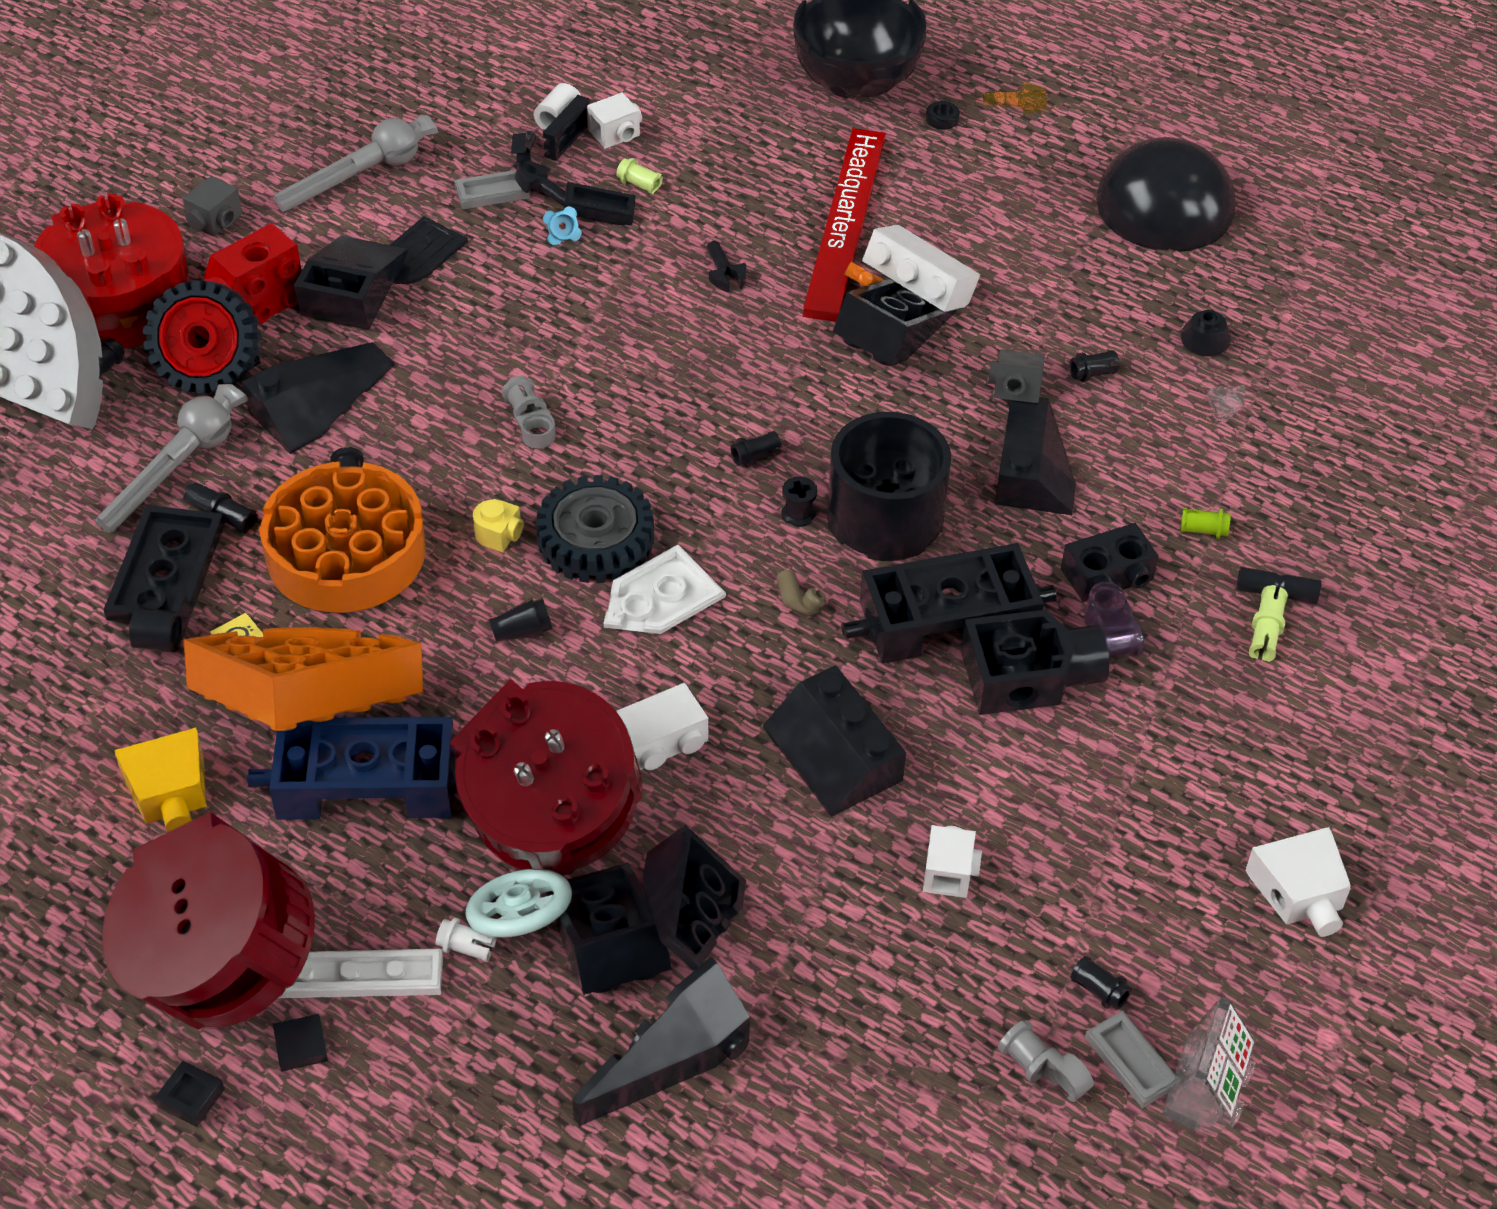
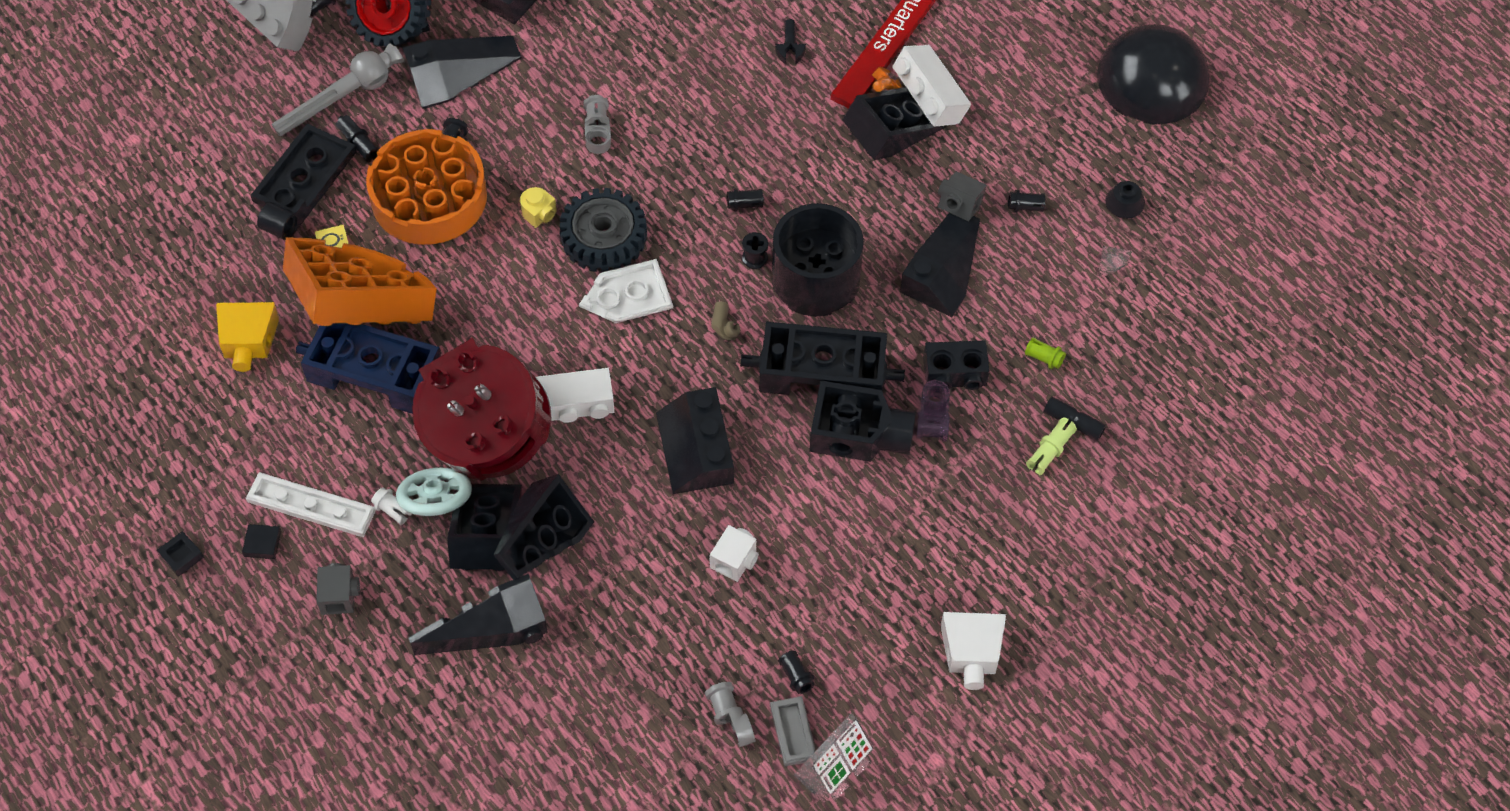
camera: 20 degrees right, 10 degrees up
dark red piece [102,812,315,1030] -> none
black cone [489,597,553,642] -> none
none -> dark grey brick [316,563,360,615]

